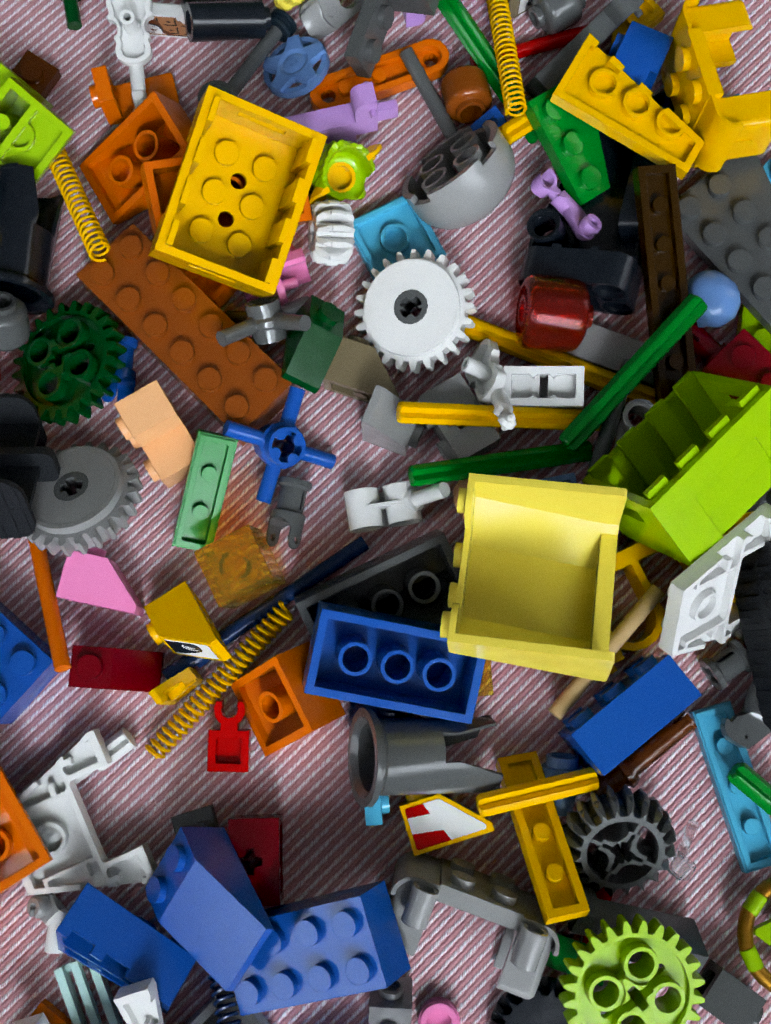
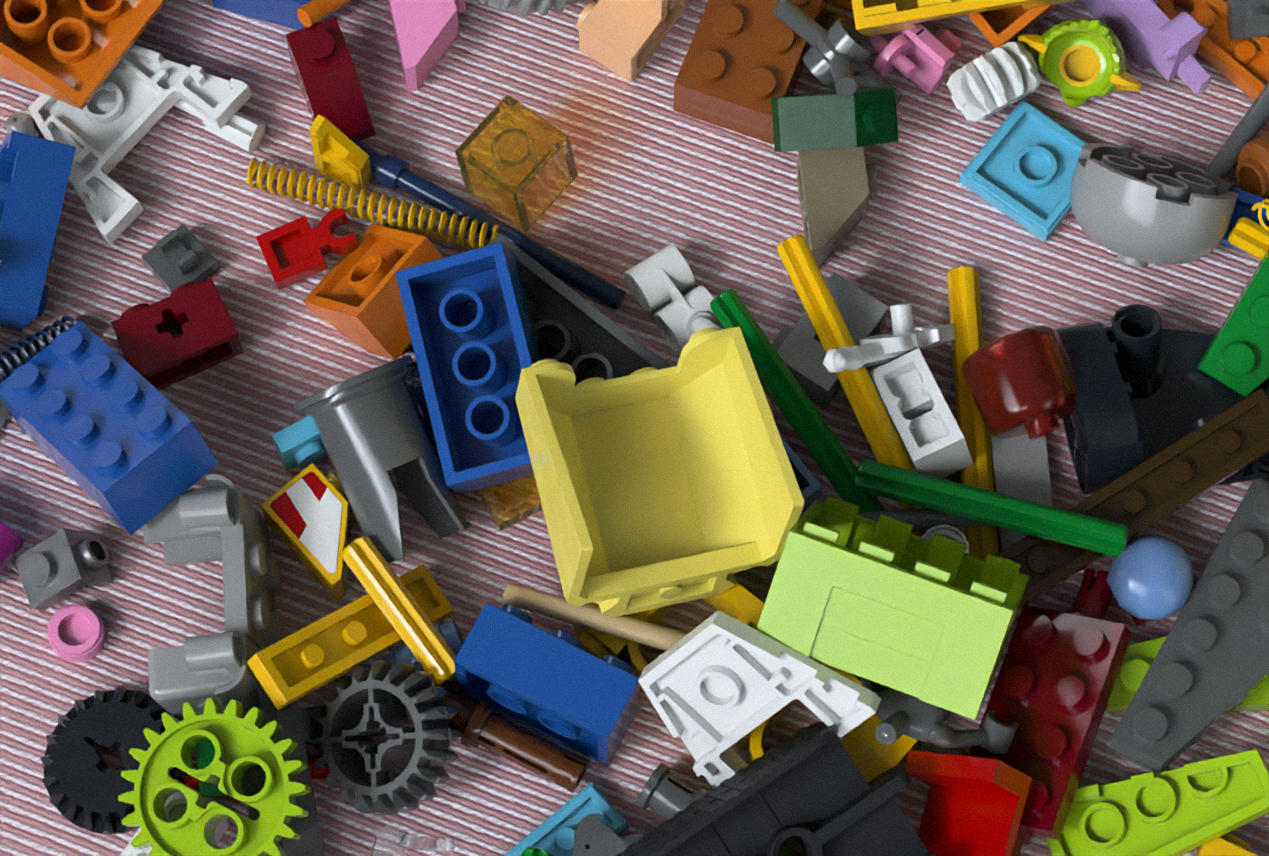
camera: 65 degrees right, 10 degrees down
yellow slope [144,581,232,661] -> none
blue slope [145,827,274,991] -> none
tile [171,429,238,553] -> none
blue bar [223,386,336,504] -> none
dark grey piece [266,476,312,549] -> none
white gear [354,249,477,374] -> none
light grey slope [361,385,424,457] -> none
lavender arm [531,168,602,241] -> none

